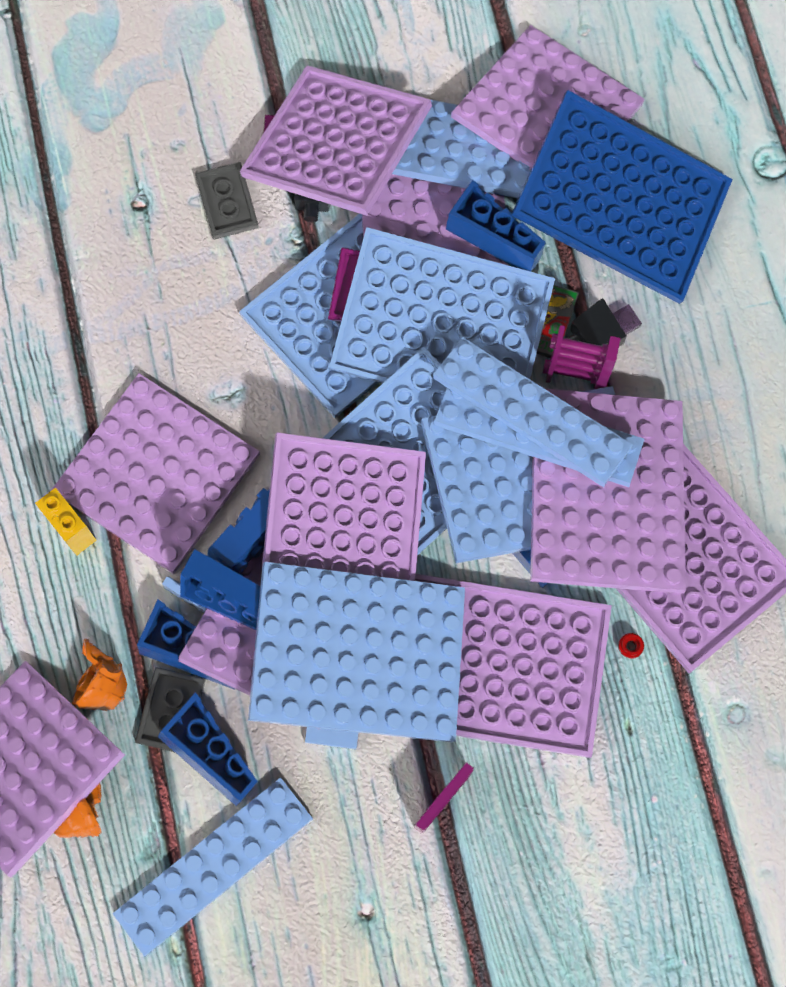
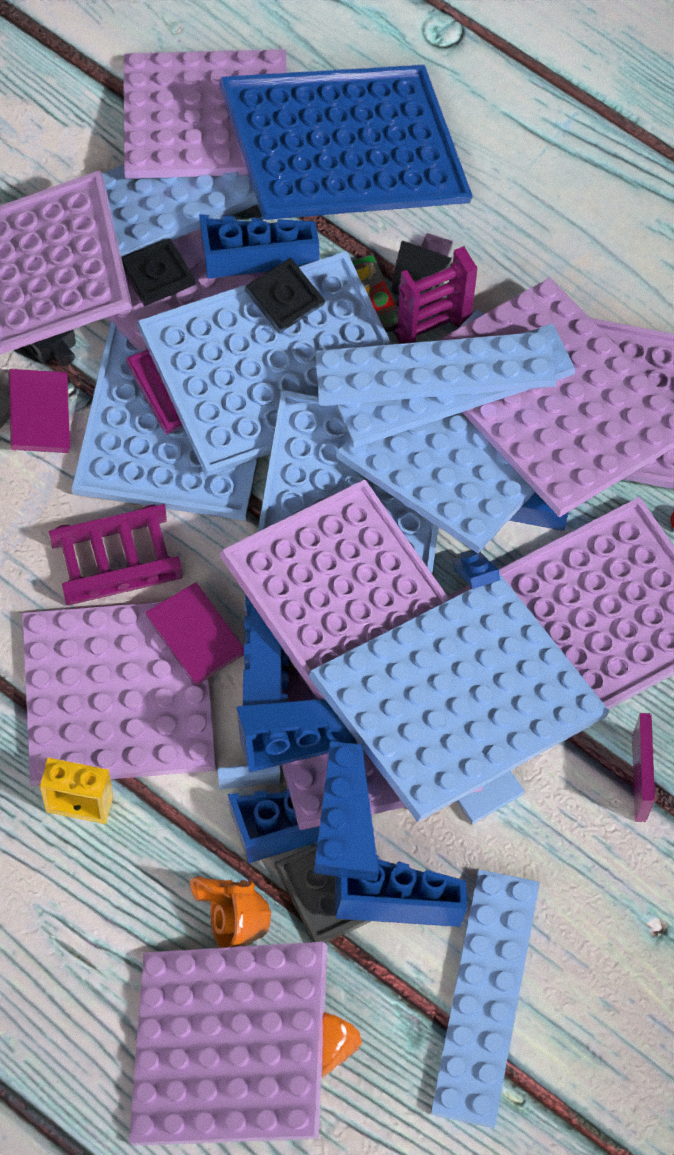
camera: 40 degrees left, 10 degrees down
none -> magenta tile [8,369,70,453]
none -> magenta fence [49,504,182,606]
none -> black plate [122,238,196,307]
none -> magenta tile [145,582,244,685]
none -> black plate [244,258,325,333]
none -> blue wedge [314,741,379,881]
none -> blue plate [452,550,501,589]

